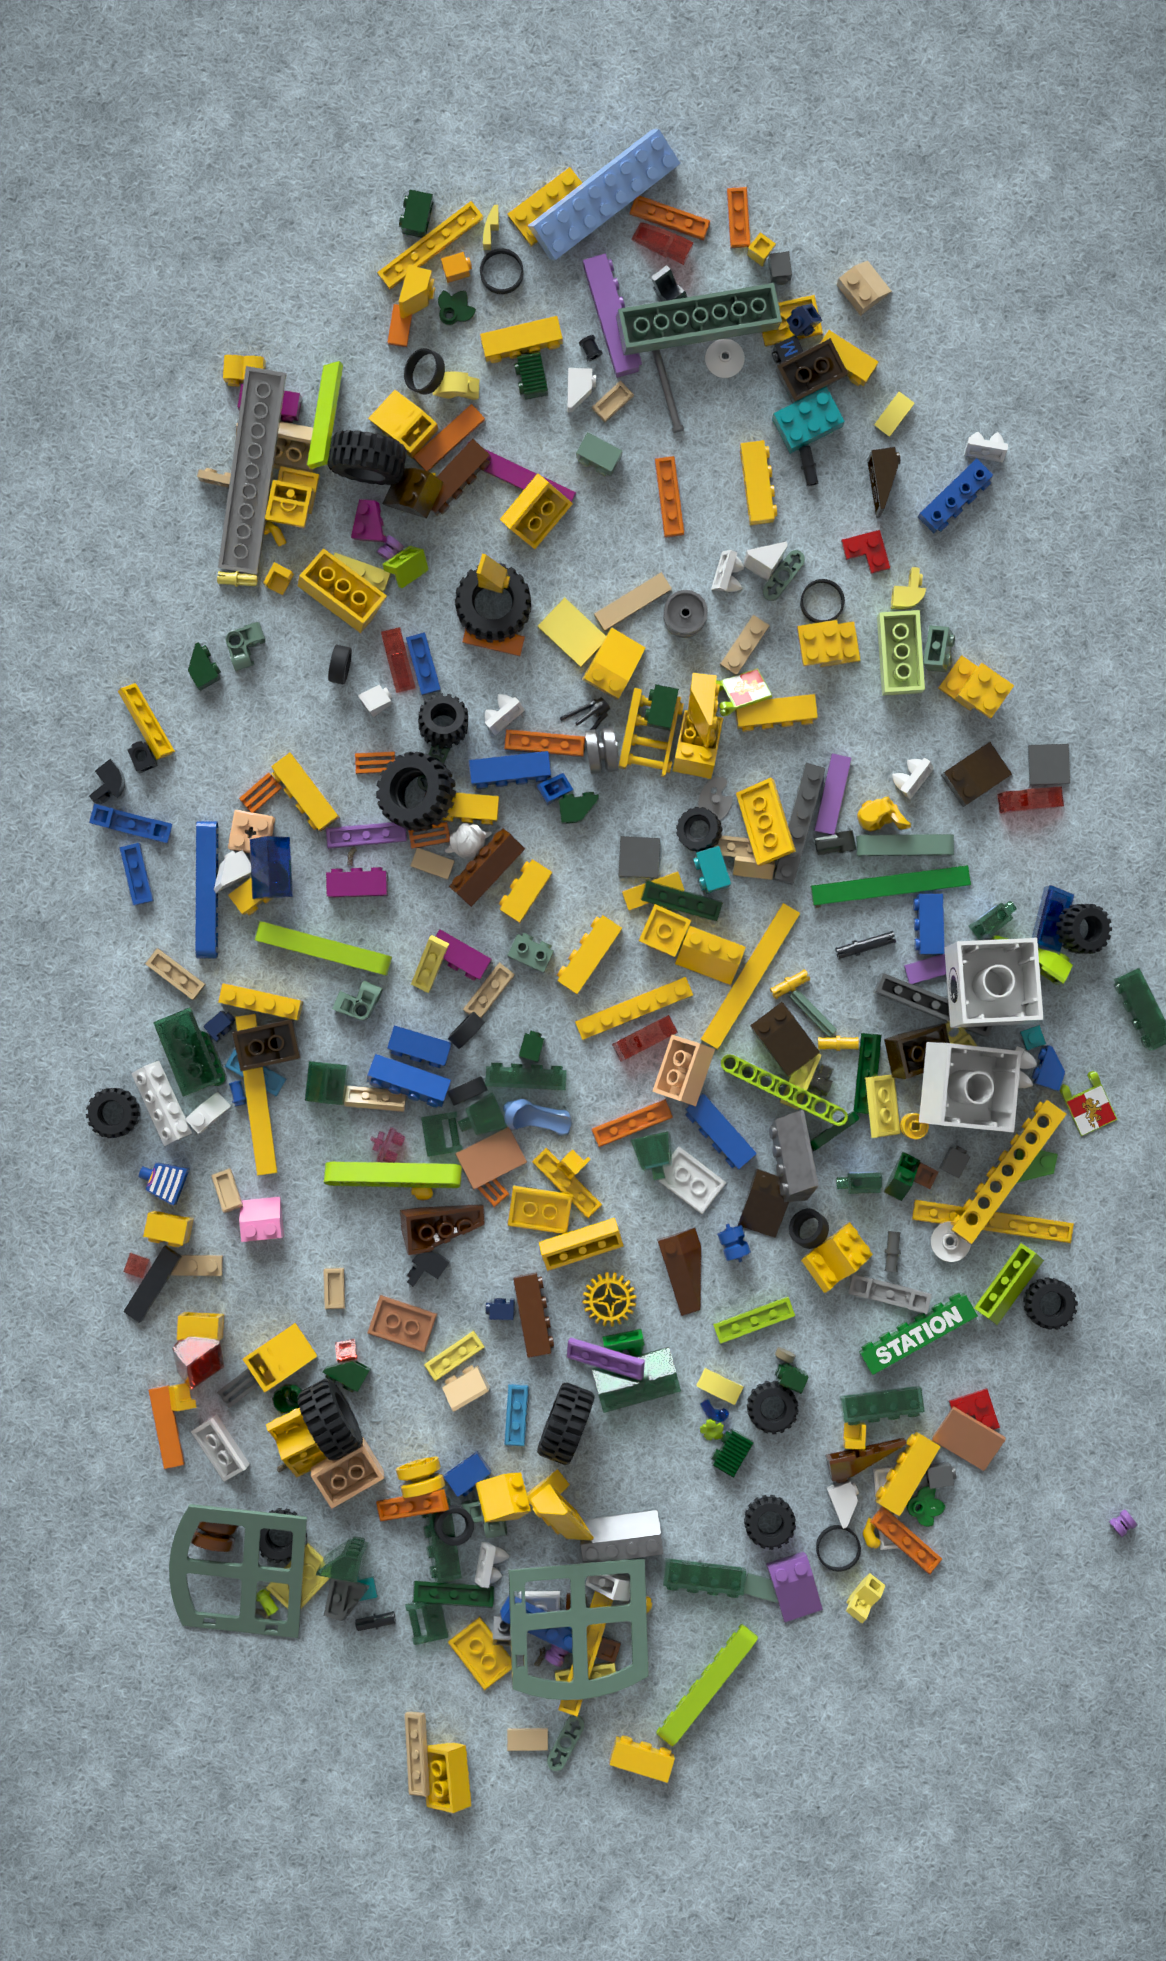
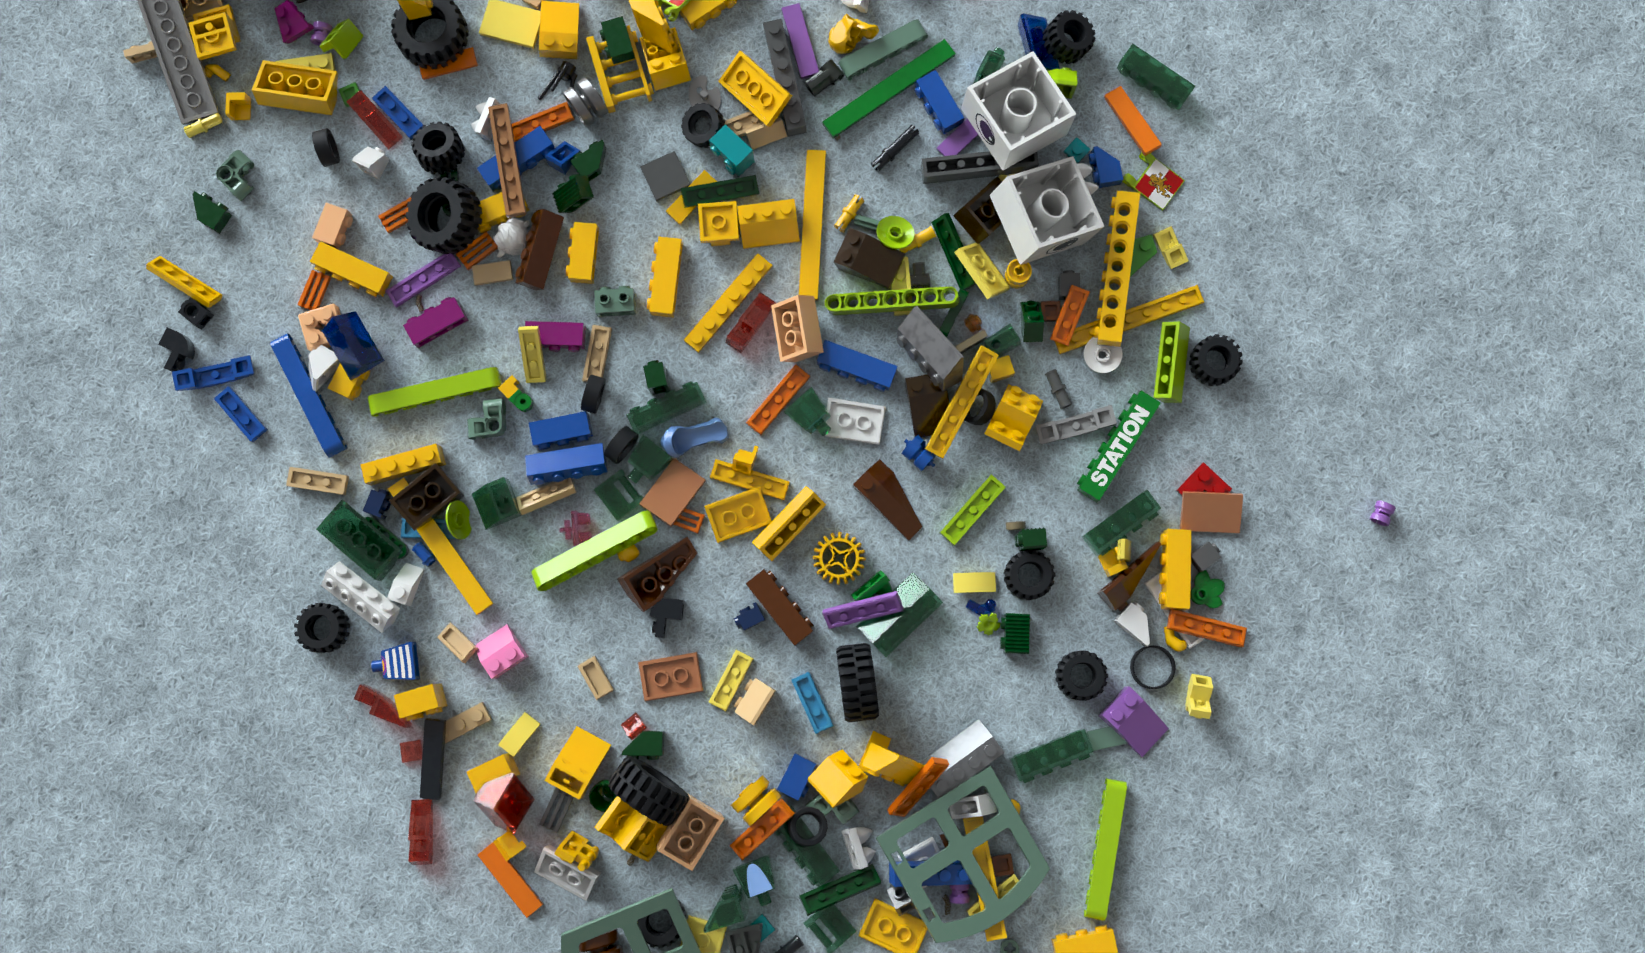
camera: 25 degrees left, 5 degrees down
none -> light nougat brick [312,203,353,250]
none -> bright green tile [338,82,364,107]
none -> clear red slope [354,684,412,728]
none -> clear red slope [408,799,433,865]
none -> lime dish [446,501,472,540]
none -> medium nougat plate [488,103,526,218]
none -> leg [498,375,534,412]
none -> light yellow slope [498,712,540,757]
none -> dark green brick [552,174,594,213]
none -> yellow plate [554,831,599,871]
none -> torso [733,854,776,906]
none -> lime dish [876,216,915,249]
none -> orange tile [887,757,949,817]
none -> yellow plate [925,345,999,459]
none -> dark tan tile [955,330,988,354]
none -> clear orange plate [964,314,982,332]
none -> yellow panel [990,355,1015,383]
none -> orange tile [1050,285,1090,346]
none -> orange tile [1104,86,1162,156]
none -> light yellow slope [1117,539,1131,562]
none -> light yellow slope [1152,226,1189,269]

